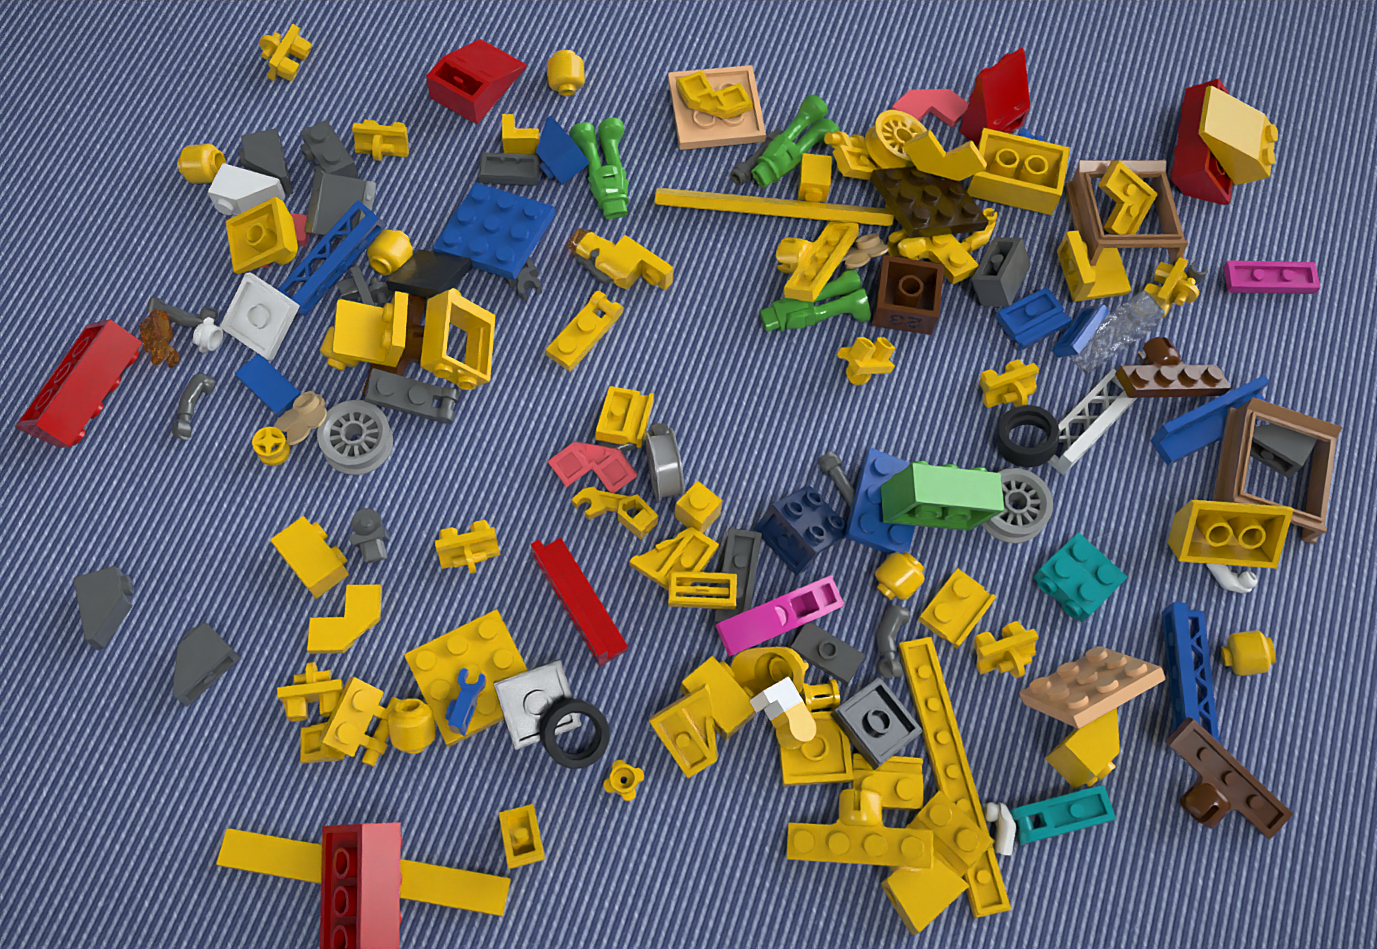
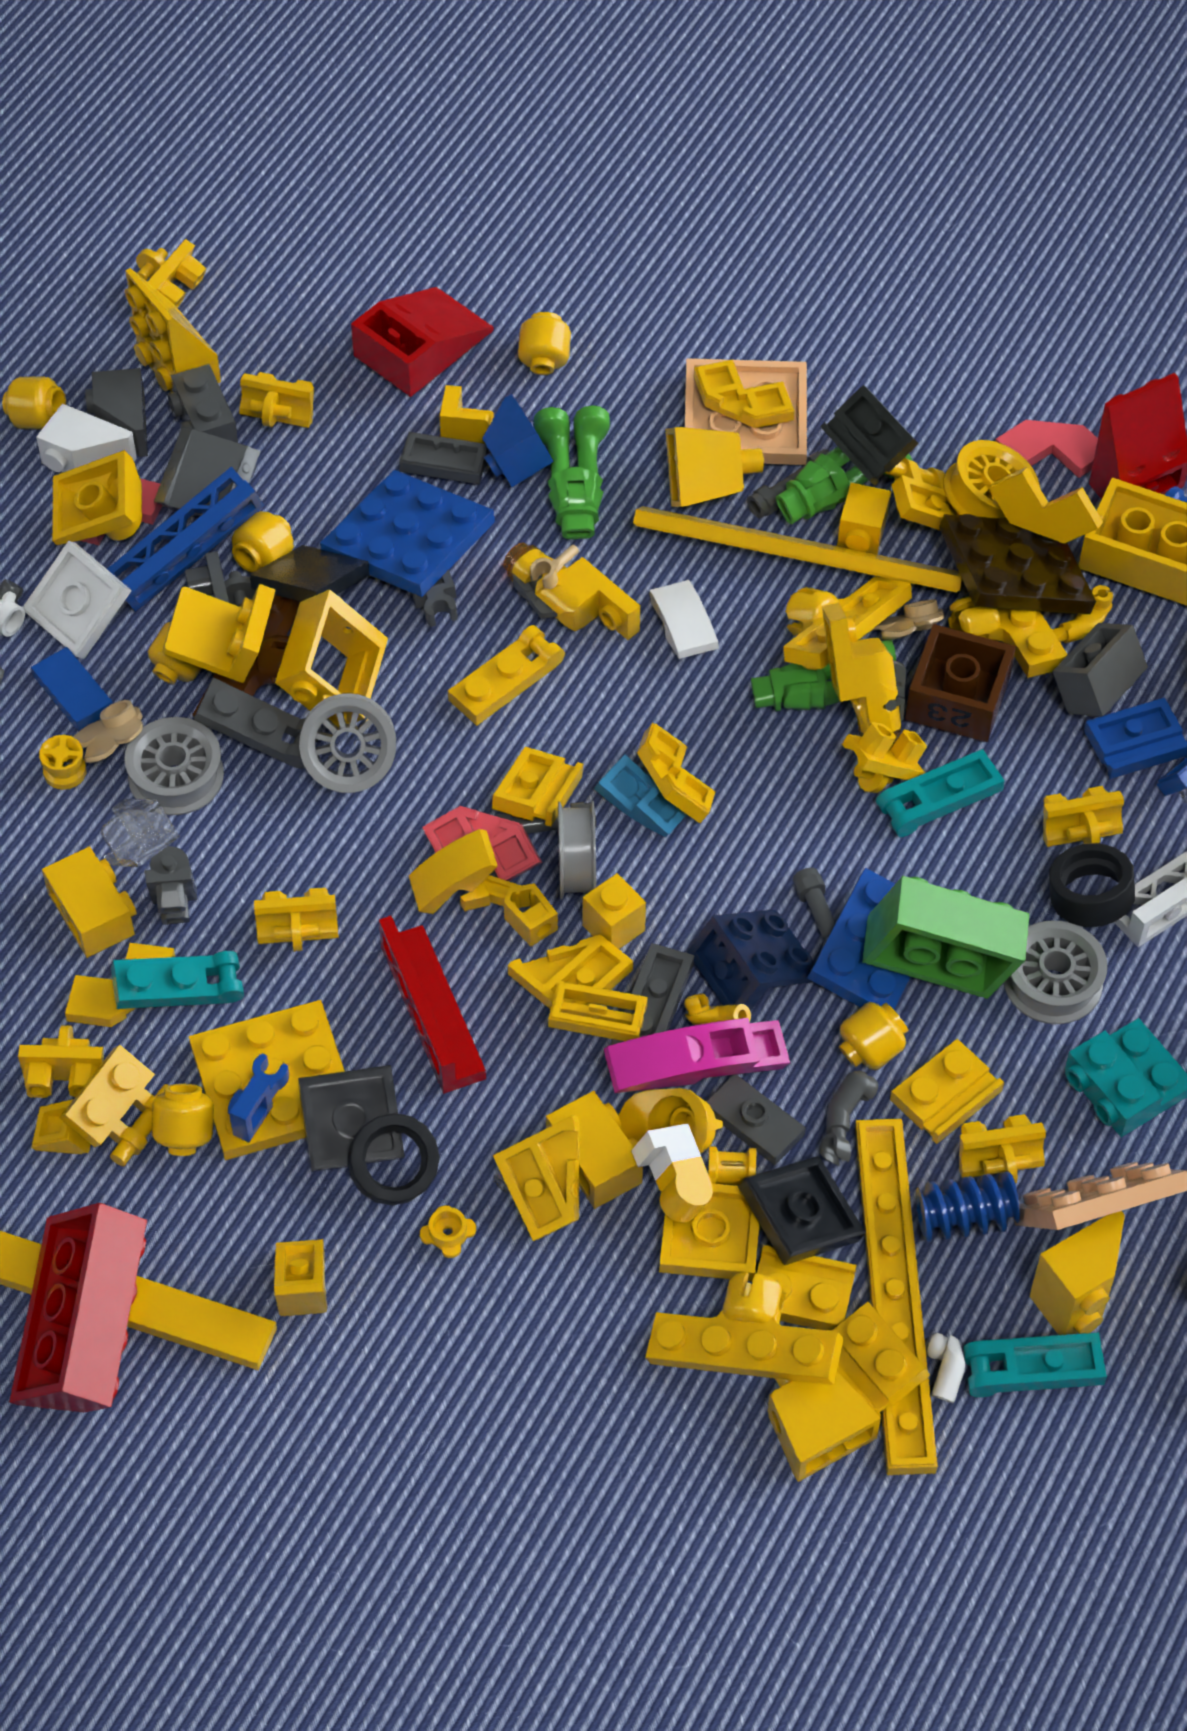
camera: 15 degrees right, 10 degrees down
none -> clear panel [101,799,180,867]
none -> teal plate [111,951,244,1009]
none -> yellow slope [124,268,221,392]
none -> light grey wheel [299,693,396,793]
none -> yellow slope [409,829,498,914]
none -> tan hand [530,545,579,589]
none -> dark azure slope [594,754,687,837]
none -> yellow tile [637,722,716,823]
none -> white slope [650,580,719,659]
none -> yellow torso [665,427,764,507]
none -> yellow arm [684,993,751,1025]
none -> pearl dark grey plate [820,384,919,485]
none -> yellow plate [822,603,906,744]
none -> teal plate [876,749,1005,837]
none -> blue piece [916,1171,1020,1242]

